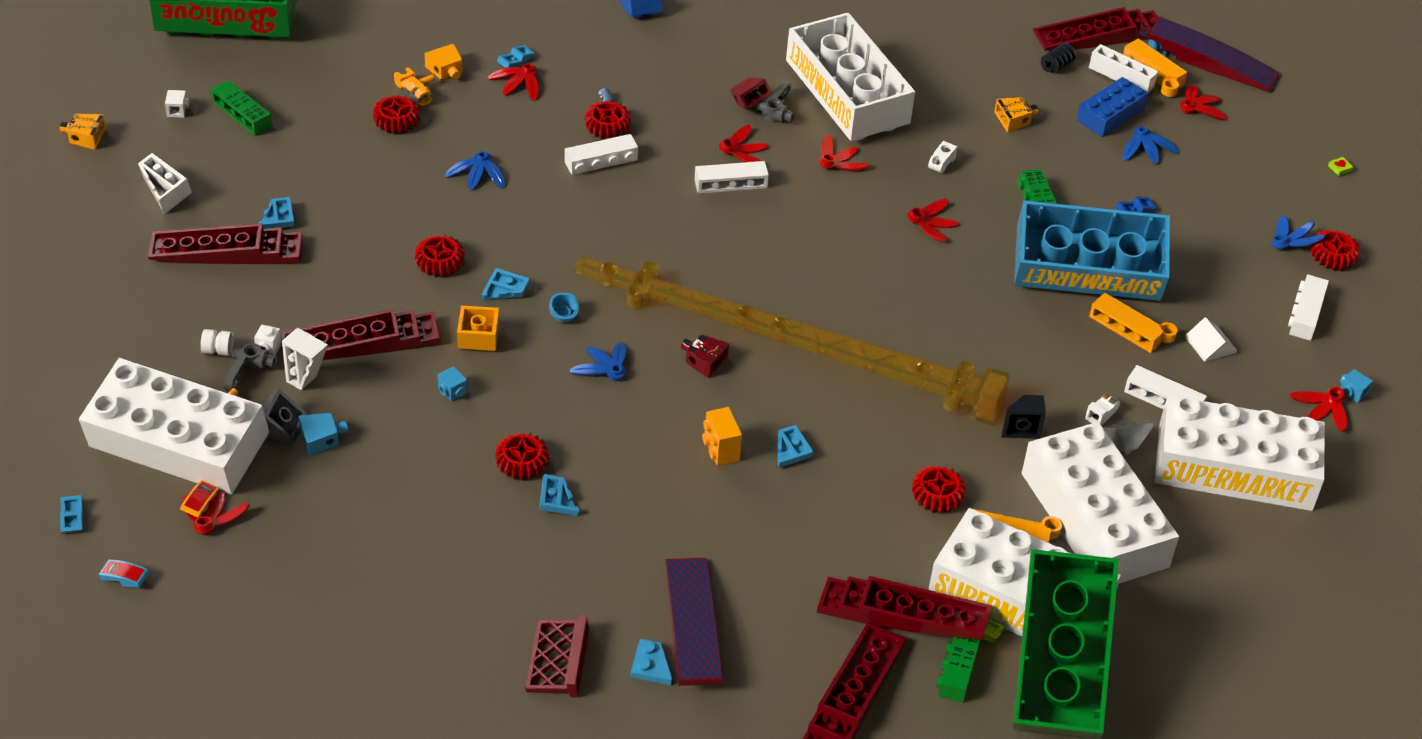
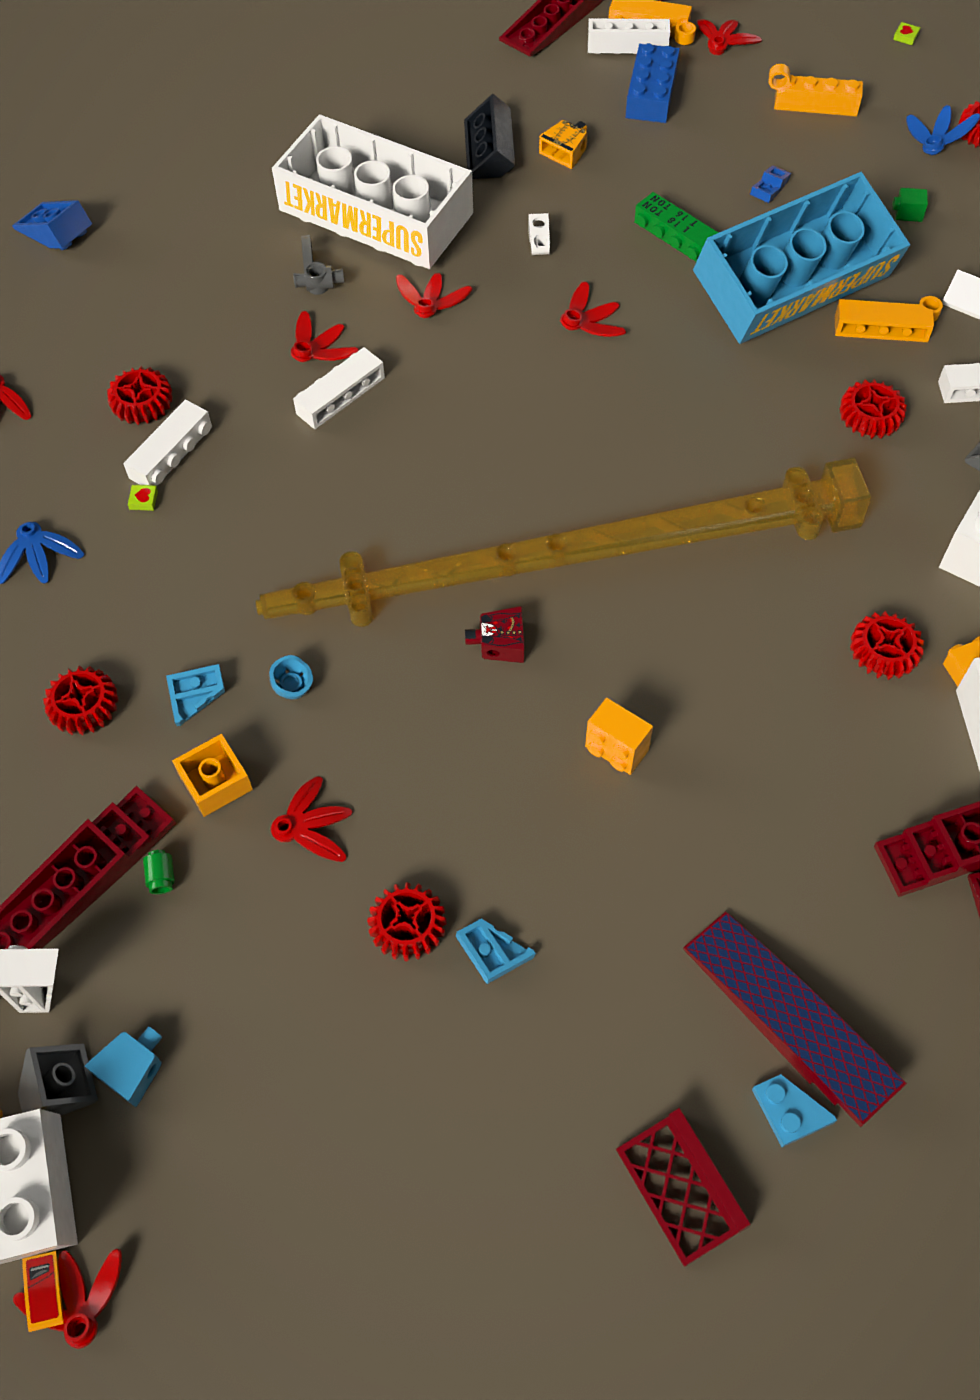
camera: 30 degrees left, 15 degrees up
dark azure brick [437,366,467,401] -> none
blue plant [570,342,626,381] -> none
sand blue arm [598,88,613,102] -> none
dark red torso [731,78,772,110] -> none
dark azure wing [778,425,813,468] -> none
black slope [1001,395,1046,439] -> none
black piece [1041,42,1077,73] -> none
white leg [1085,393,1120,426] -> none
blue plant [1123,126,1179,164] -> none
none -> lime tile [128,485,158,511]
none -> green brick [143,850,175,894]
none -> red plant [271,777,352,862]
none -> black slope [464,93,515,179]
none -> light orange hinge [769,64,863,116]
none -> red gear [840,379,907,439]
none -> green brick [892,188,928,222]

